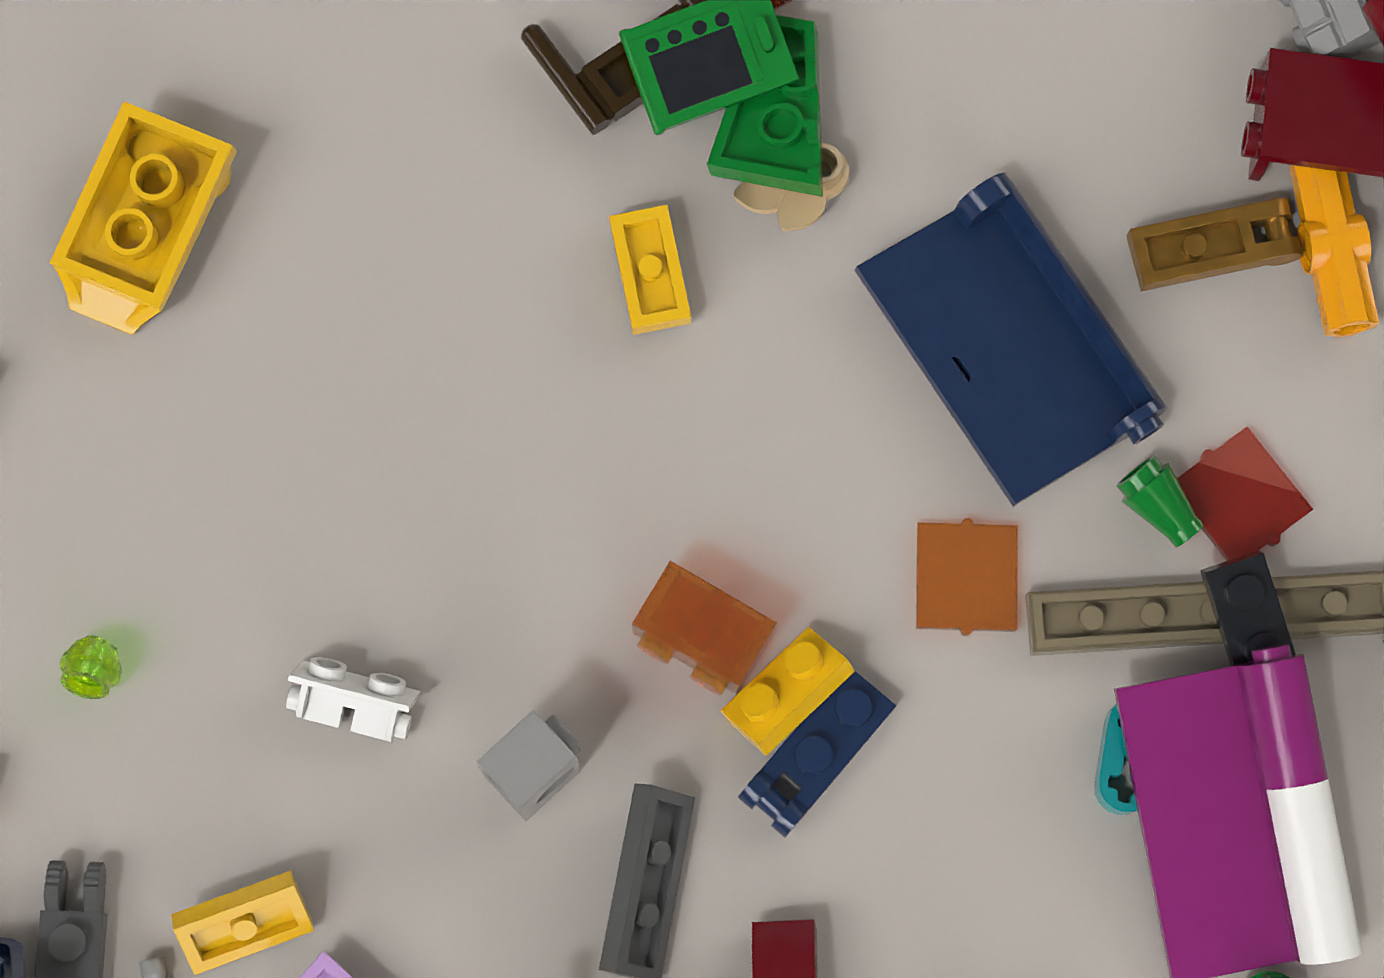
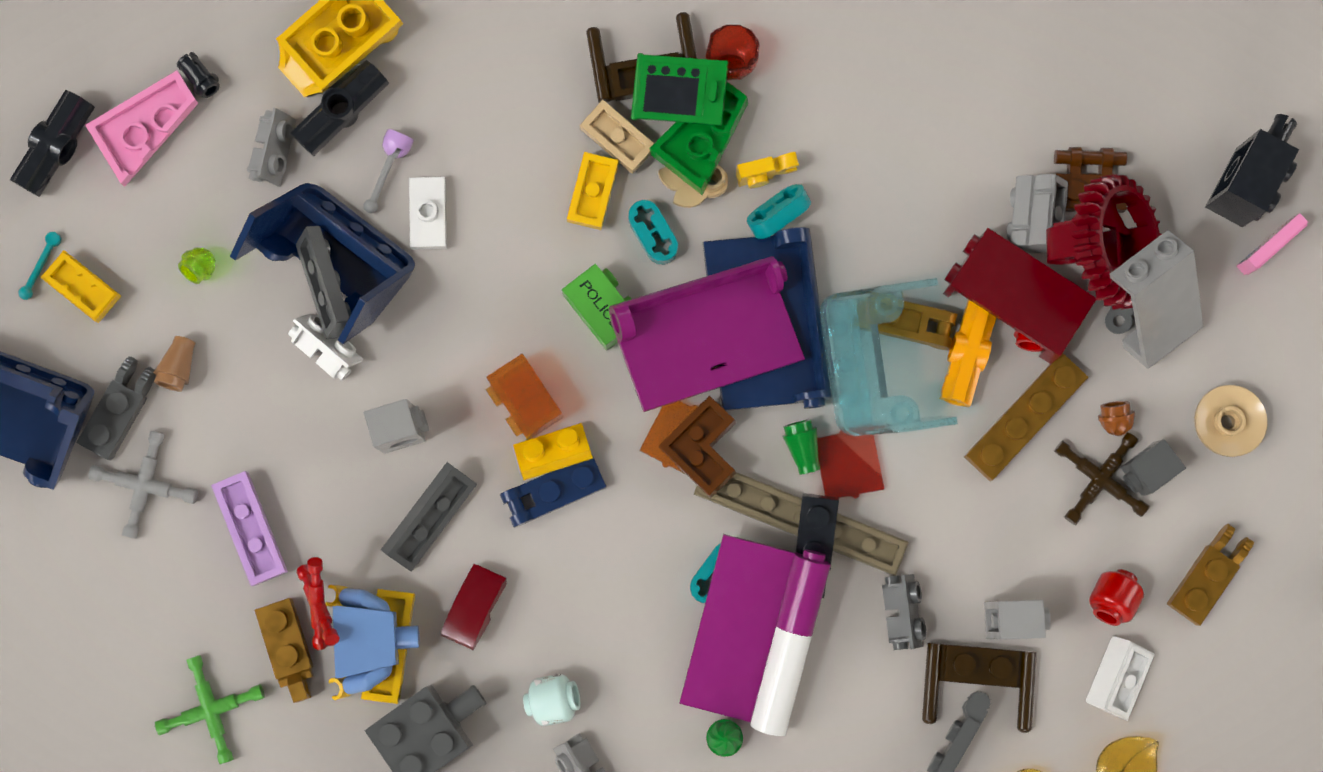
camera: 25 degrees right, 5 degrees up
yellow plate [171,870,314,975] -> none
none -> medium nougat cone [154,336,196,392]
none -> dark blue windscreen [230,183,415,344]
none -> light grey hinge [247,108,296,187]
none -> black piece [290,60,389,157]
none -> dark grey plate [296,226,351,339]
none -> hinge [364,129,414,213]
none -> white plate [409,177,447,250]
none -> bright green brick [561,263,632,351]
none -> tan plate [579,100,654,174]
none -> magenta door [609,256,805,413]
none -> teal beam [628,200,678,265]
none -> reddish brown plate [658,395,736,499]
none -> yellow plate [735,152,799,189]
none -> teal beam [746,184,811,239]
none -> clear light blue windscreen [820,278,958,436]

